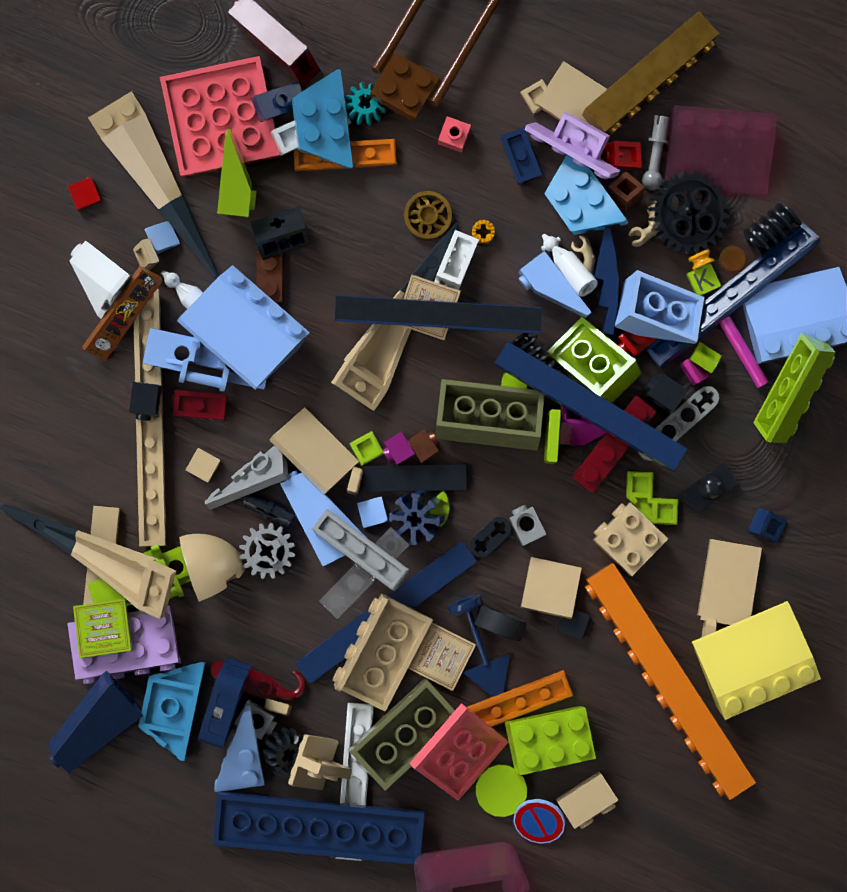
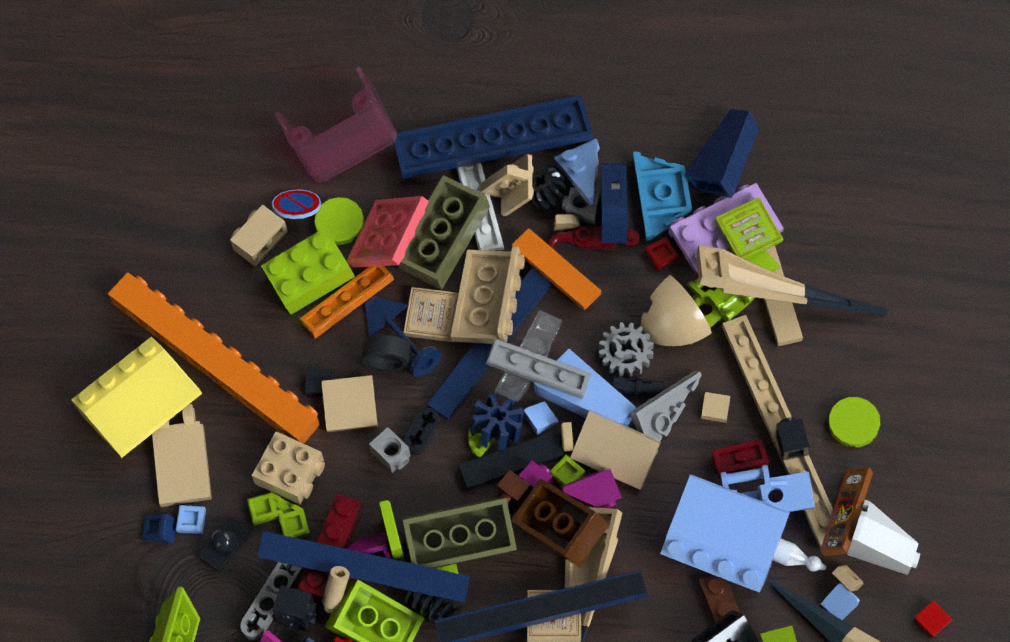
camera: 165 degrees right, 20 degrees down
none -> light blue tile [176,505,206,534]
none -> tan cylinder [322,566,350,613]
none -> reddish brown brick [511,478,609,567]
none -> orange tile [512,228,601,311]
none -> magenta slope [559,468,622,508]
none -> red tile [645,237,679,271]
none -> lime tile [828,397,880,447]

